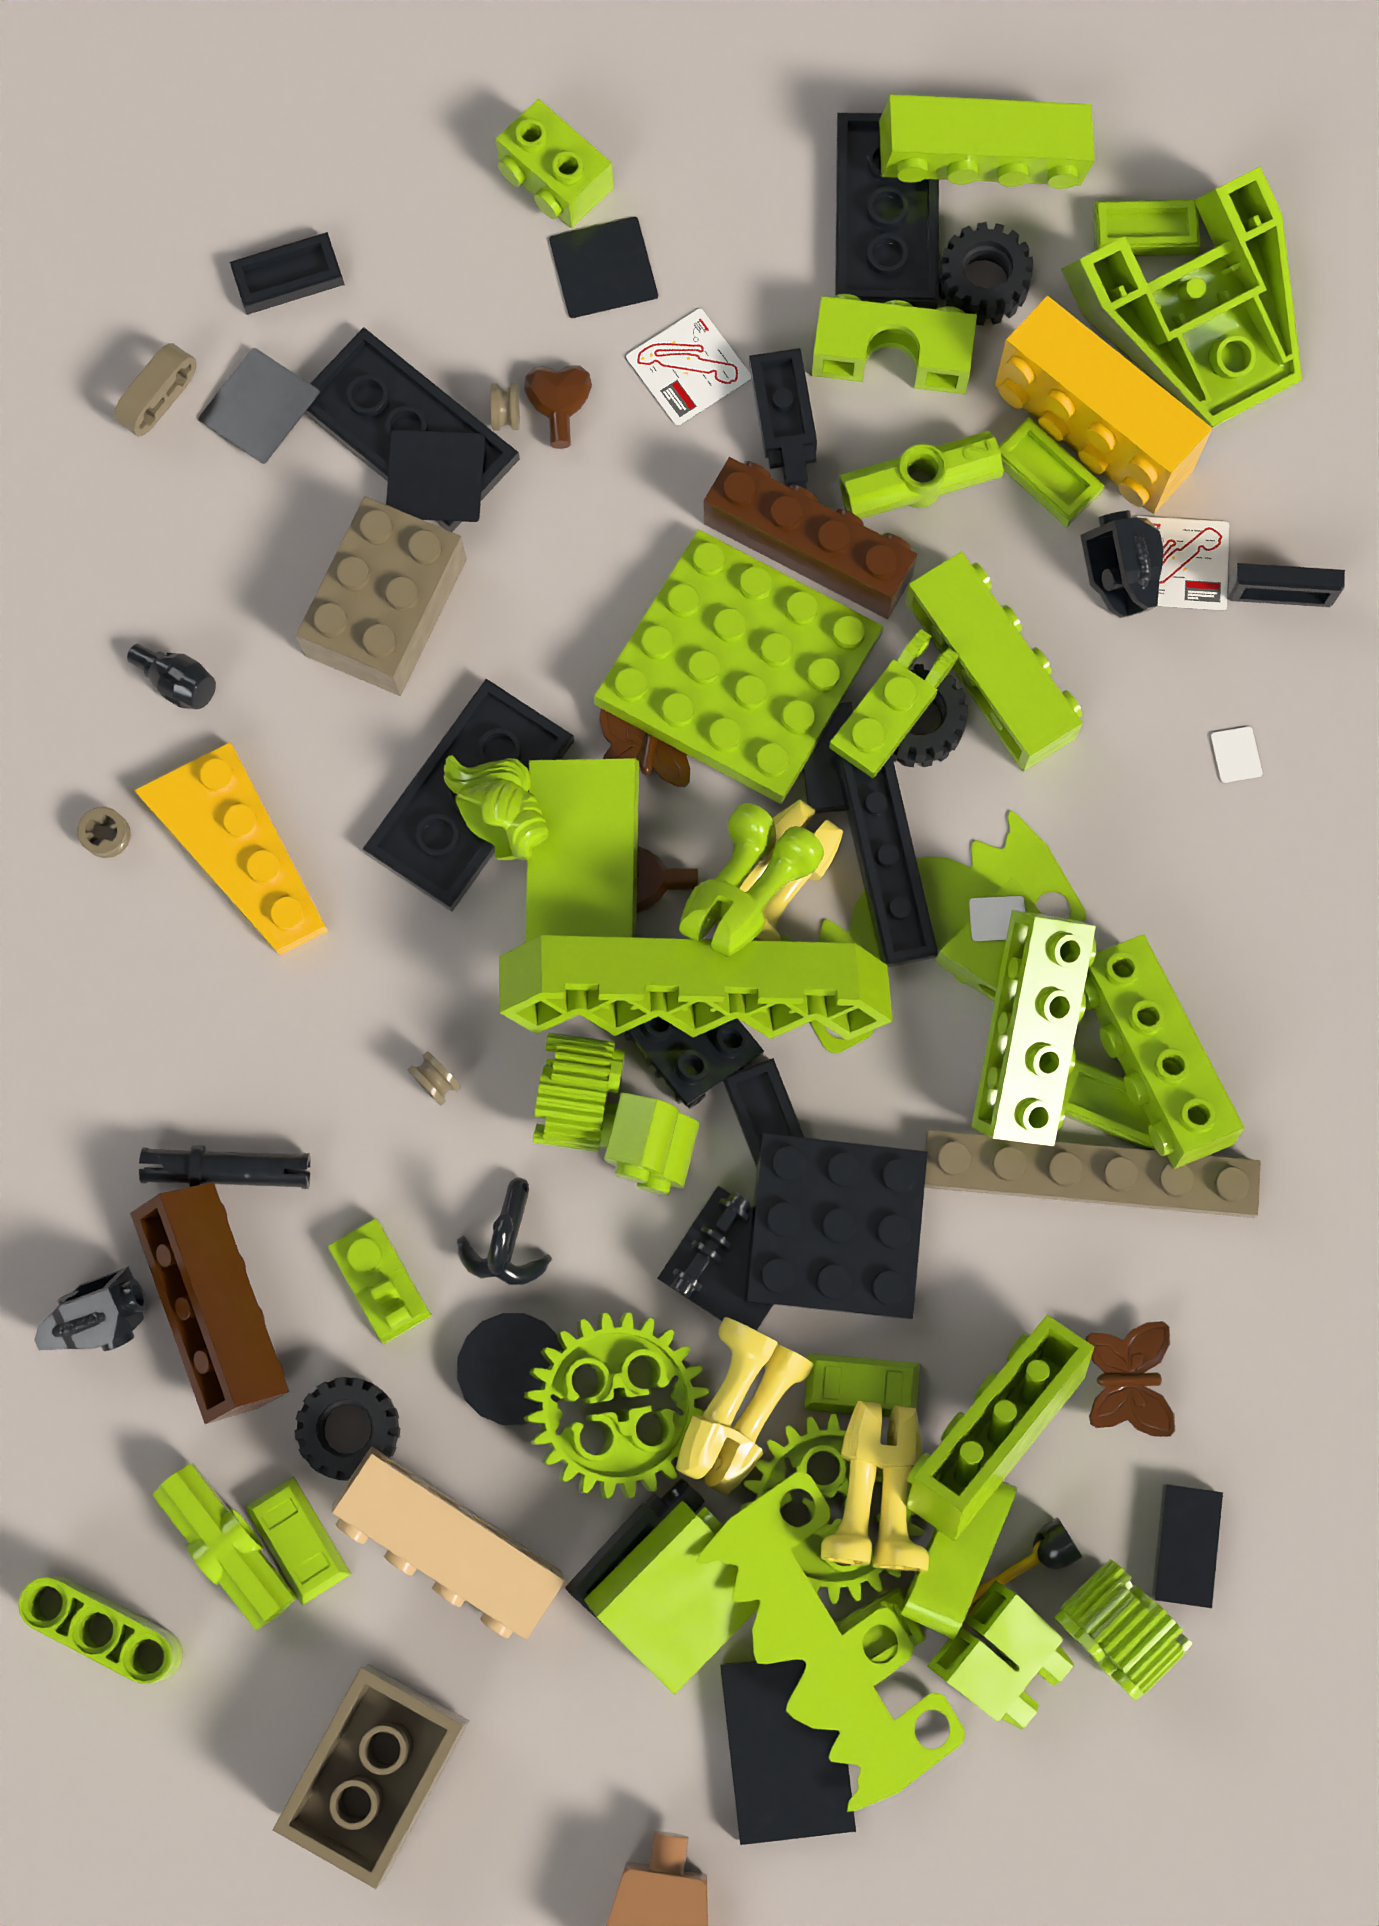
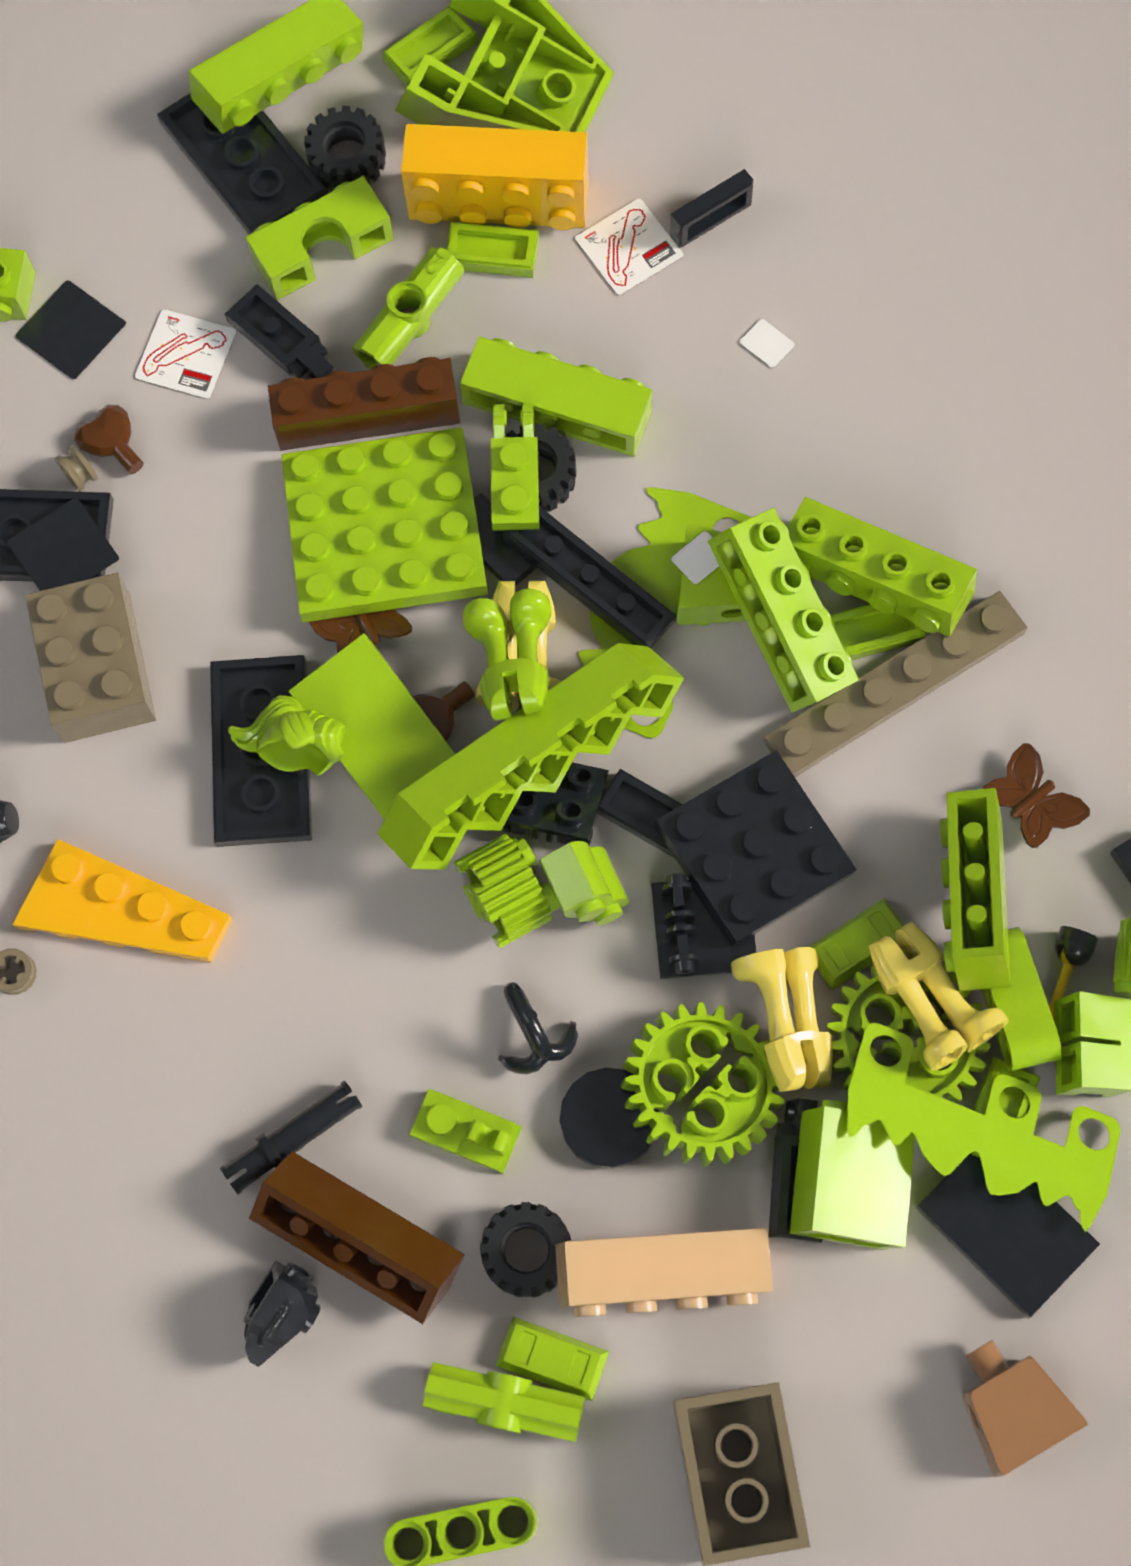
camera: 35 degrees left, 5 degrees down
dark tan bush [407,1051,461,1106] -> none
black hand [1080,510,1164,618] -> none

